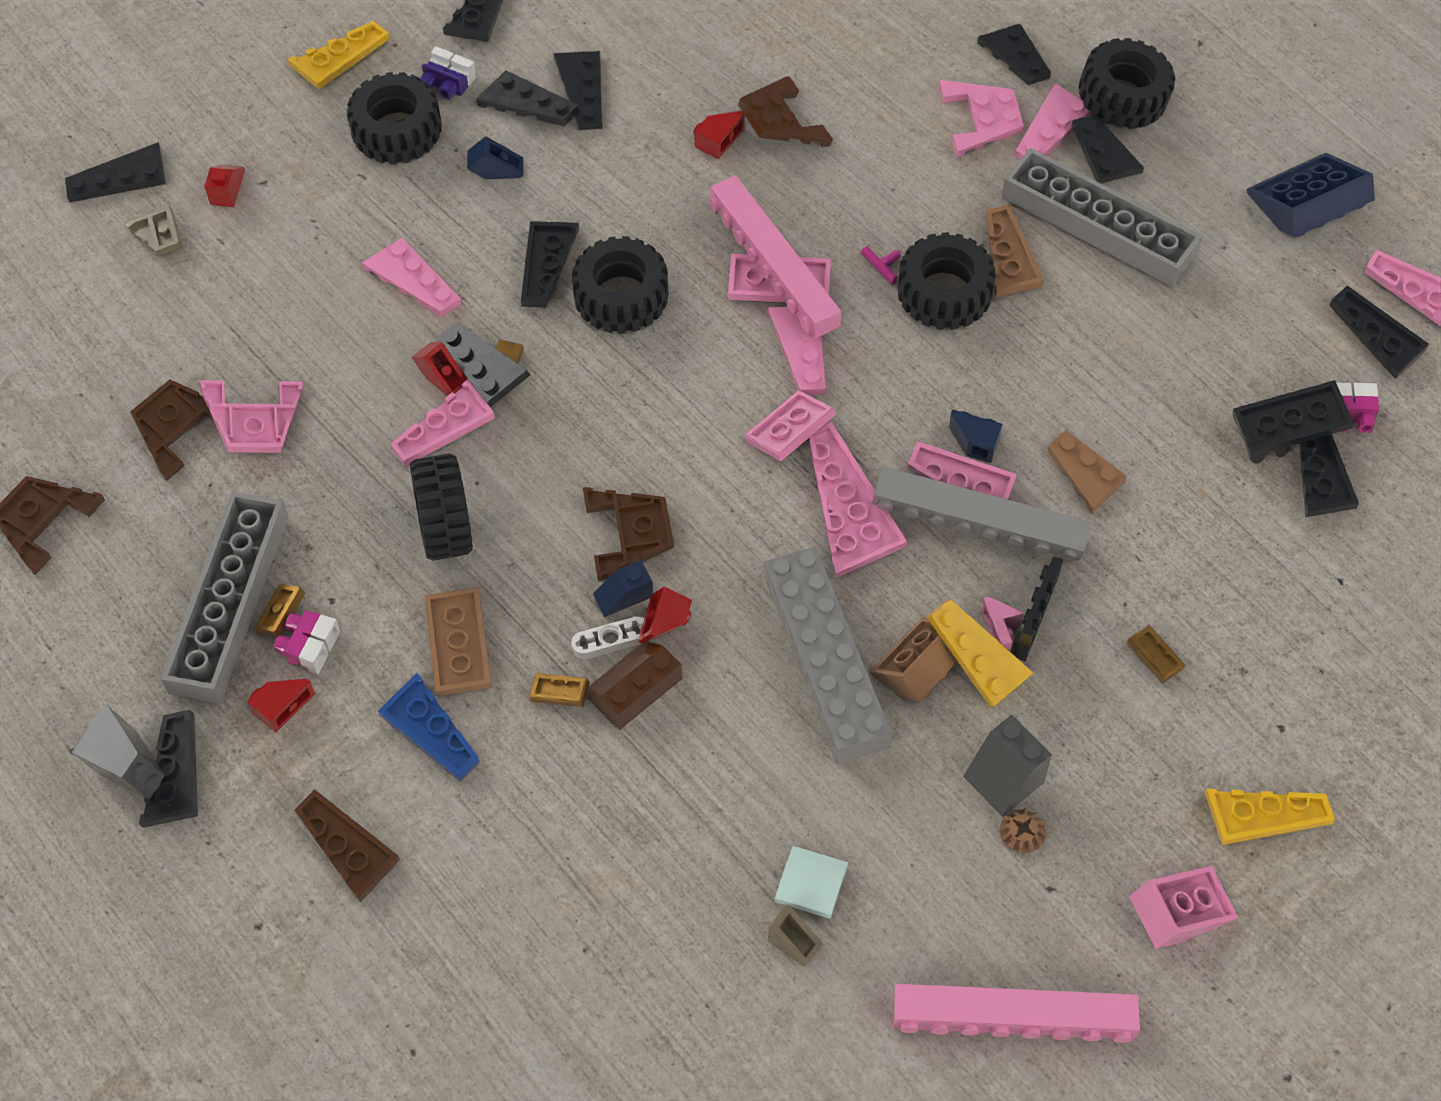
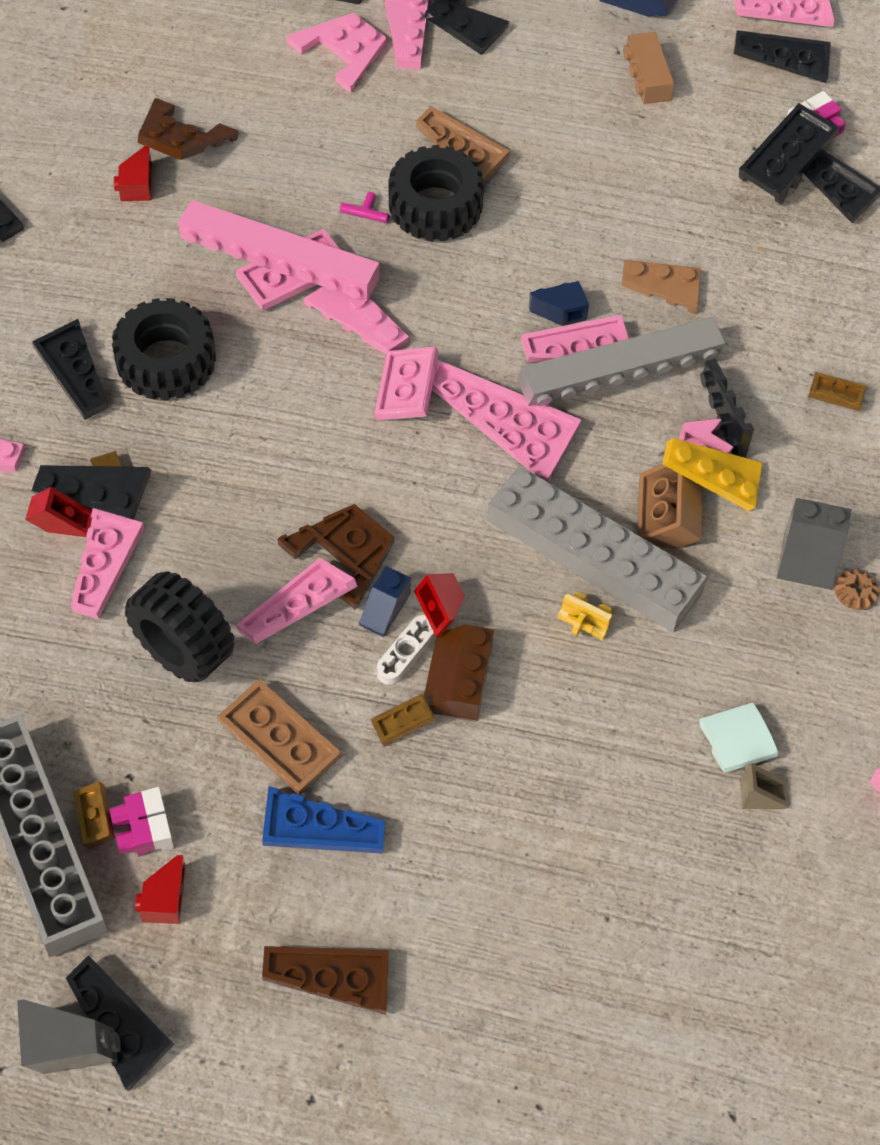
camera: 40 degrees left, 0 degrees up
light grey brick [1002,148,1203,287] -> none
none -> bright pink wing [236,558,357,644]
none -> yellow hips [558,592,613,640]
none -> medium nougat brick [623,32,674,104]

